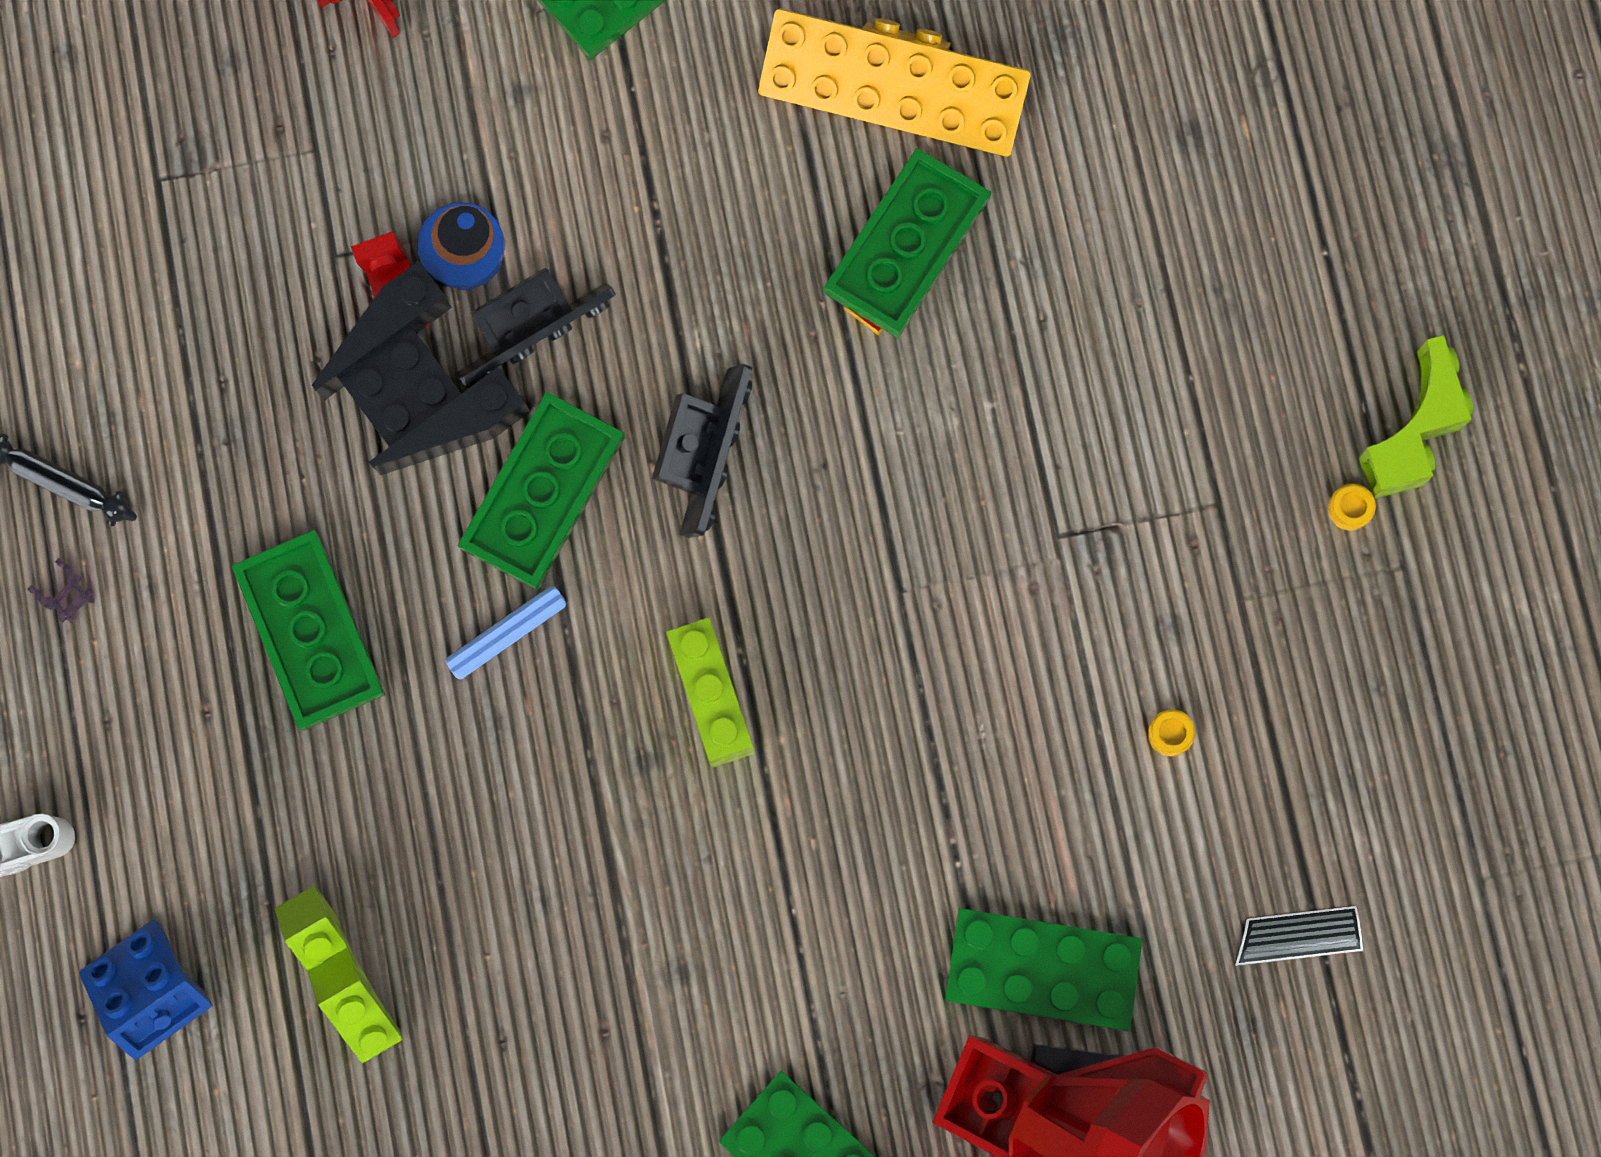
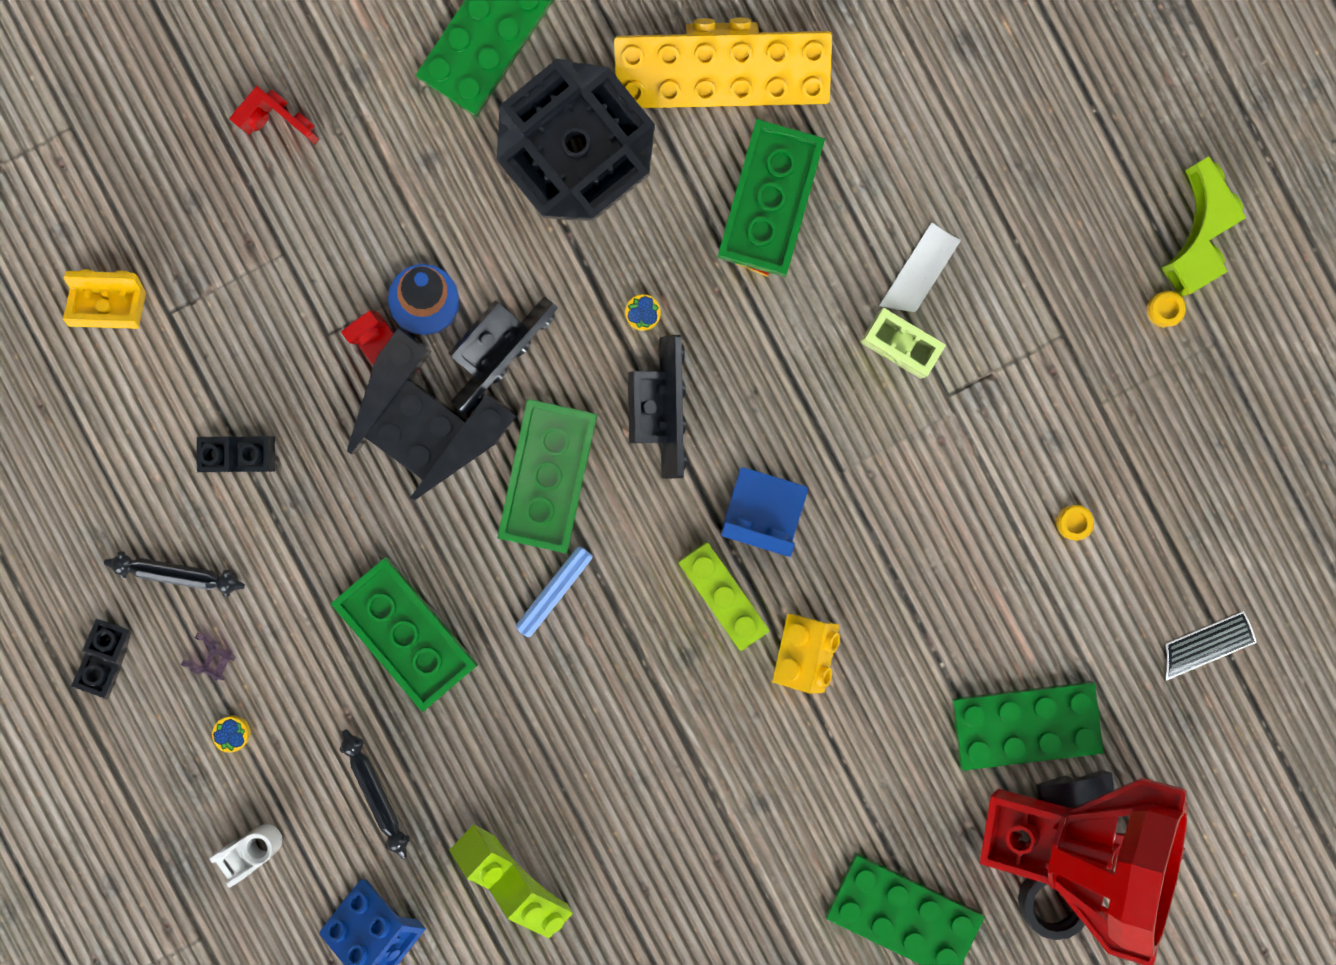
camera: 20 degrees left, 10 degrees up
none -> yellow bracket [63,269,146,329]
none -> black slope [197,436,275,472]
none -> tile [212,715,251,753]
none -> black wheel [340,729,409,859]
none -> black piece [496,59,655,221]
none -> tile [625,294,661,331]
none -> blue bracket [720,467,808,557]
none -> yellow bracket [772,613,840,694]
none -> yellowish green brick [860,308,946,379]
none -> white sticker [879,222,961,312]

